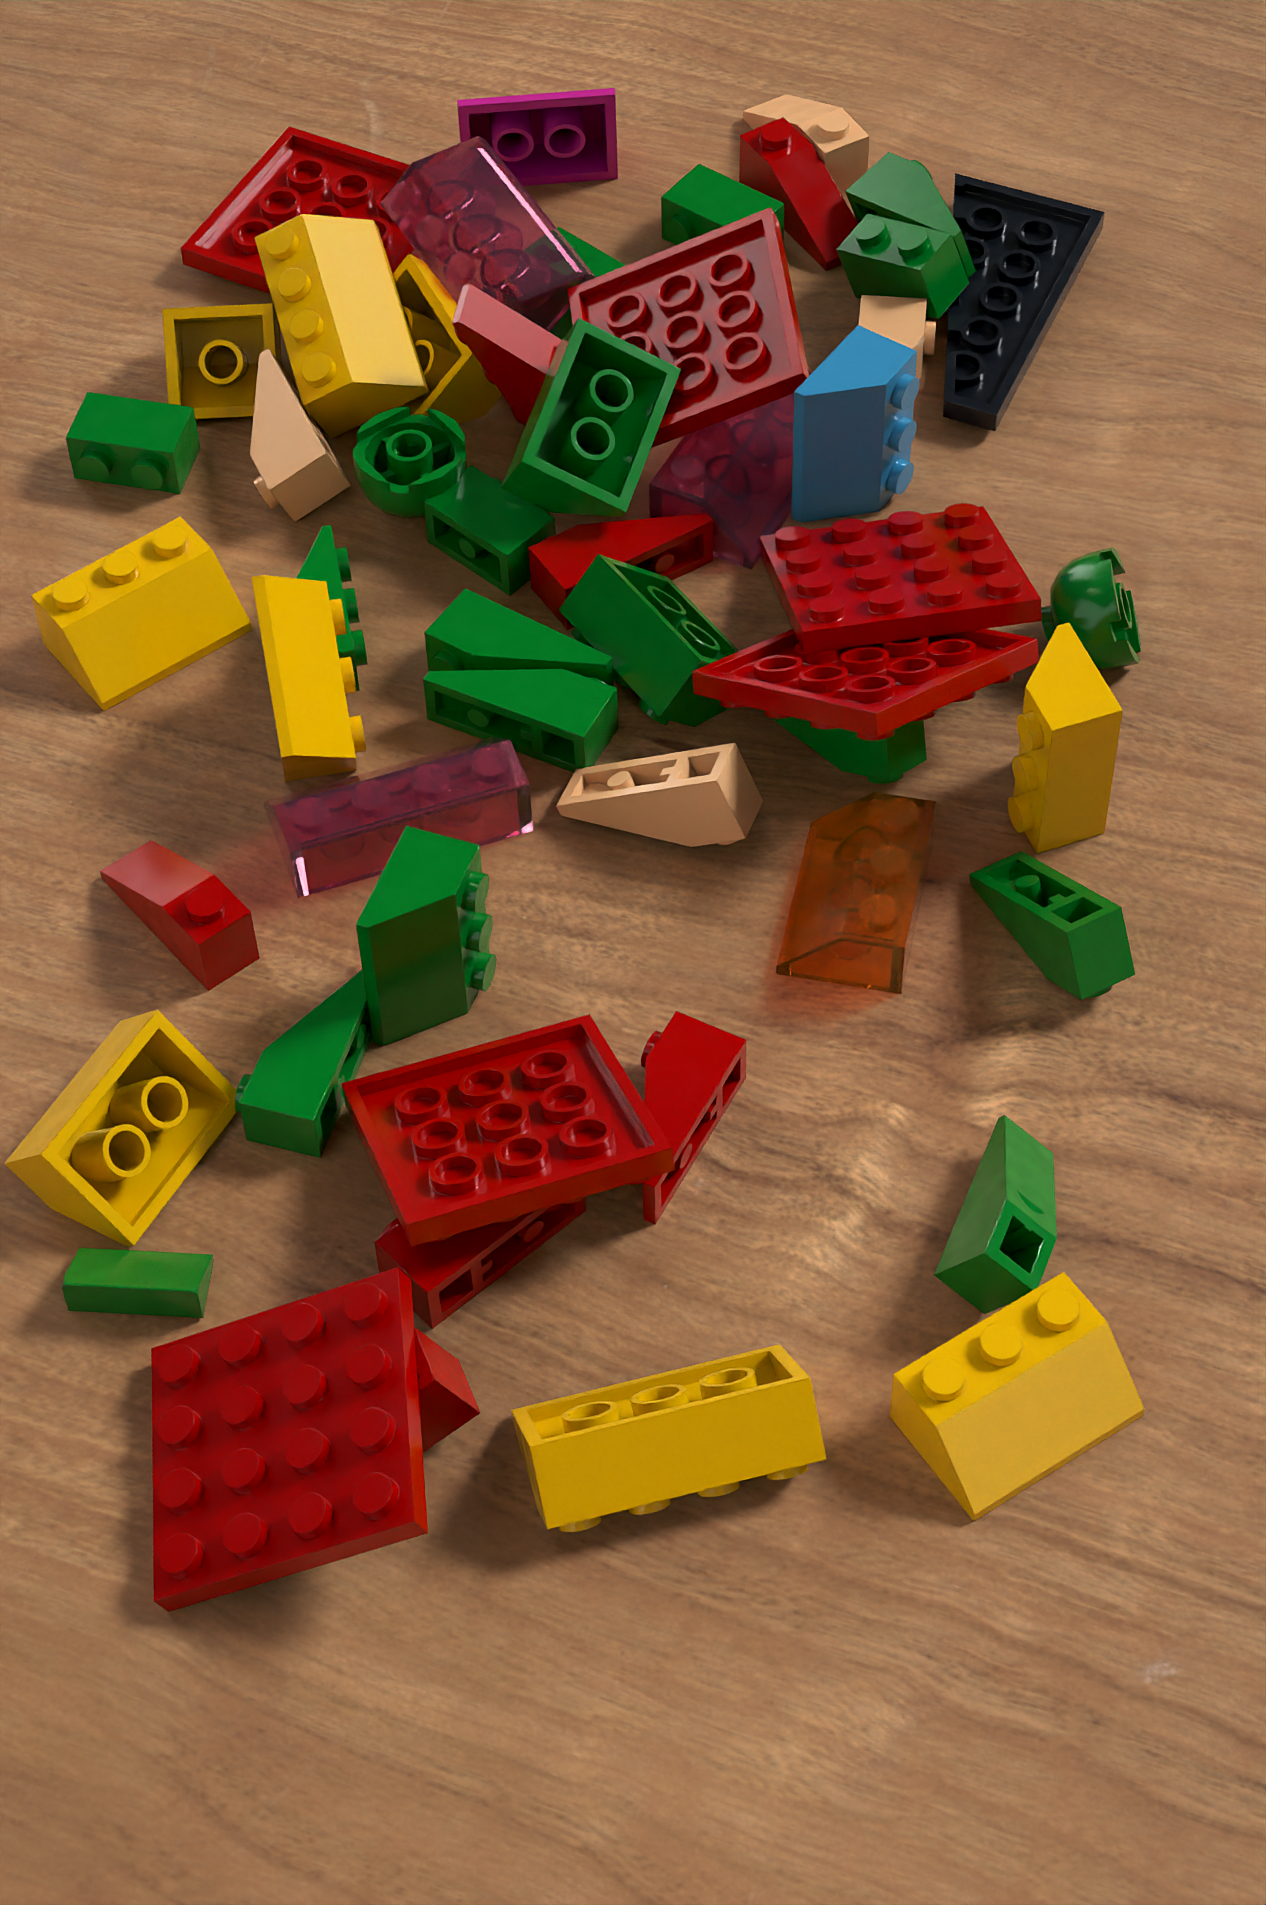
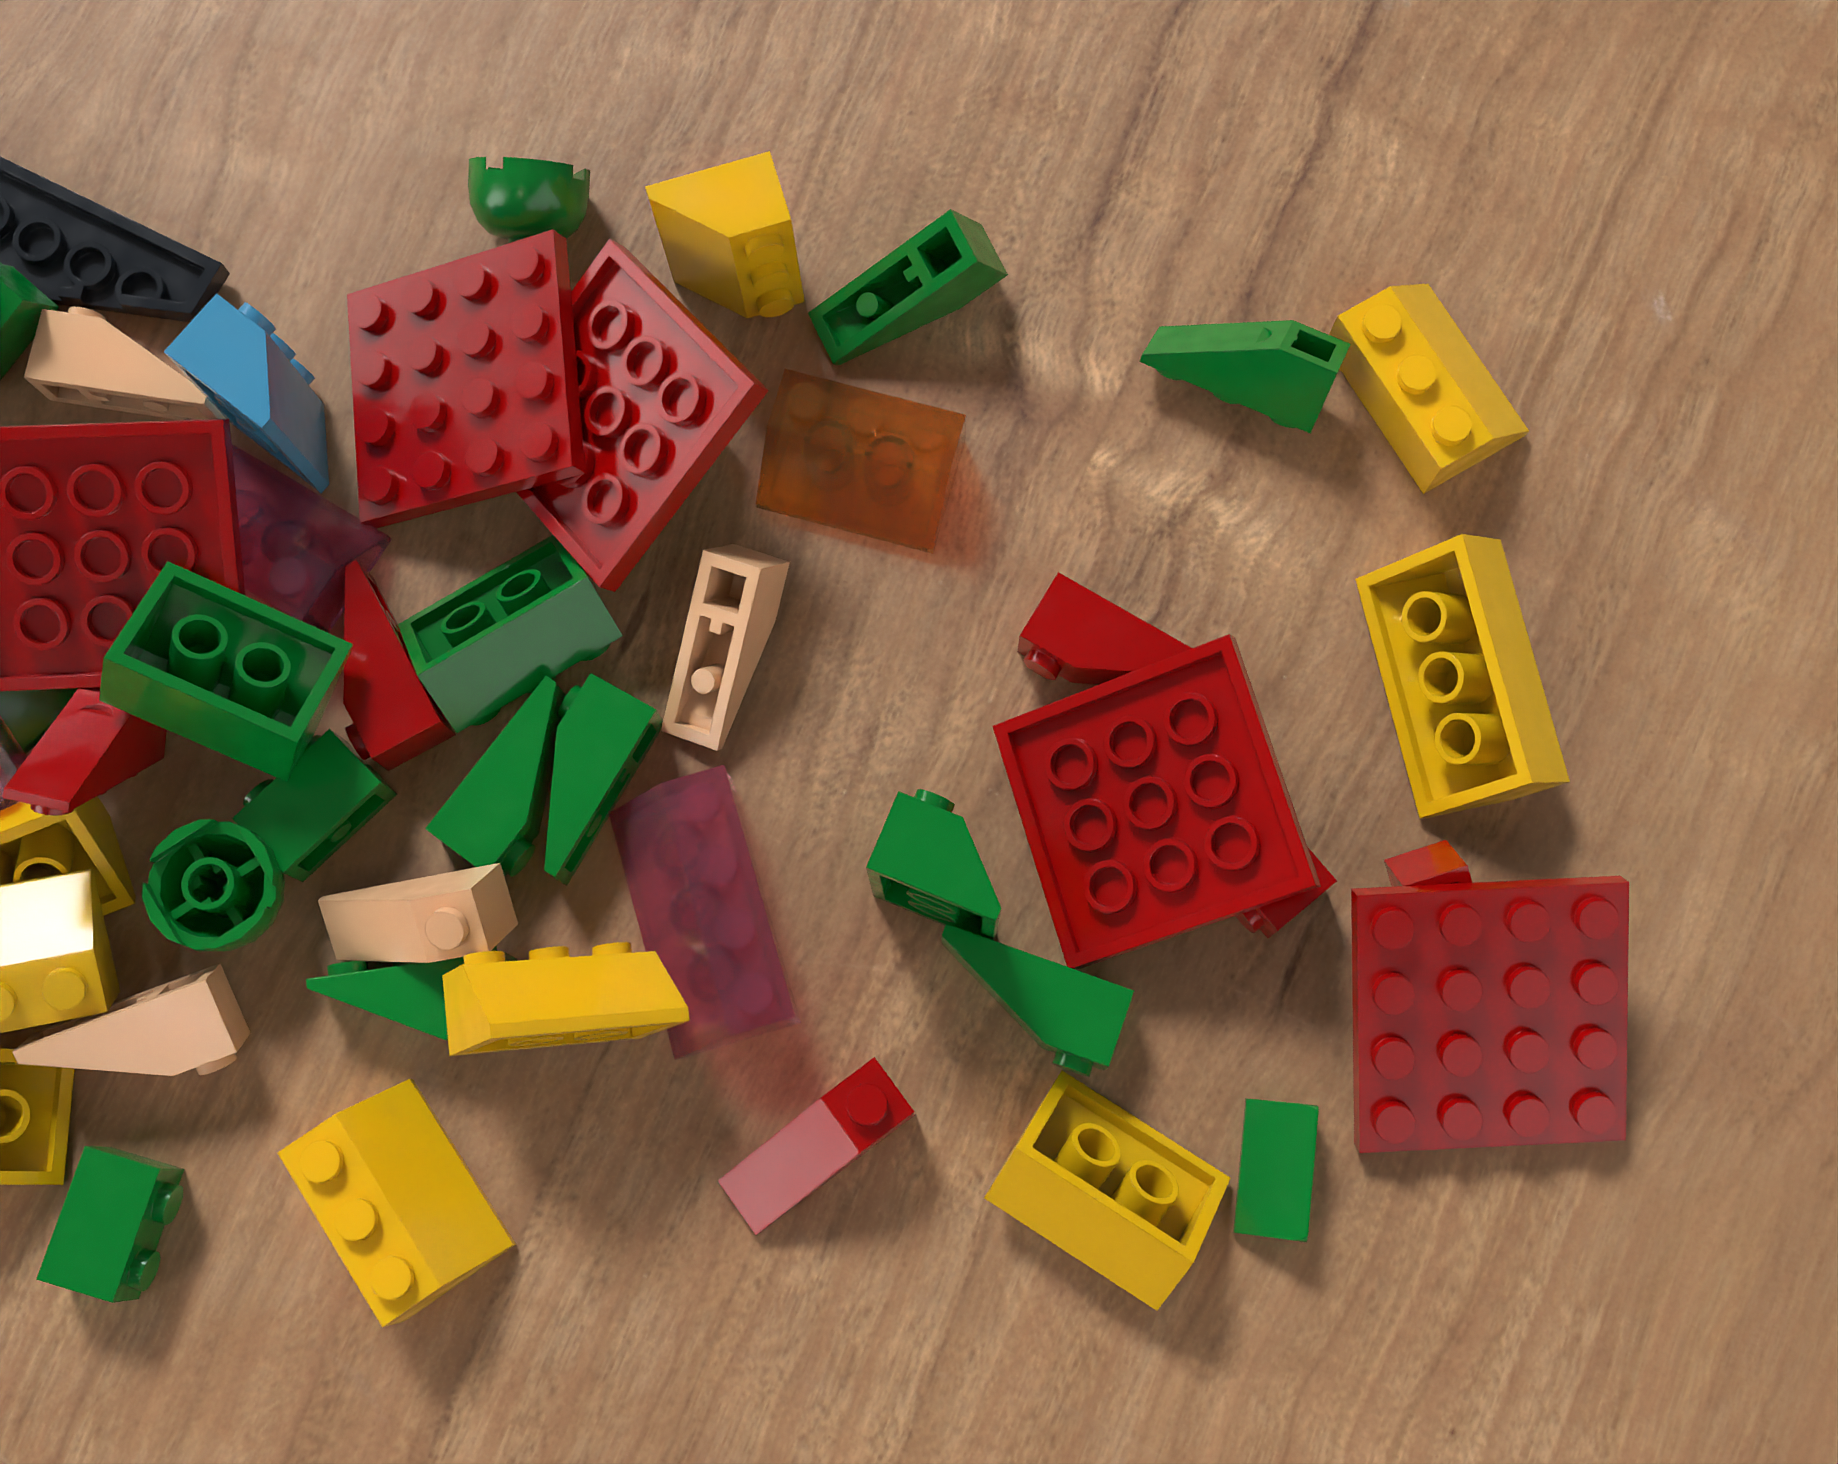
camera: 85 degrees left, 25 degrees up
none -> light nougat slope [318,863,518,963]

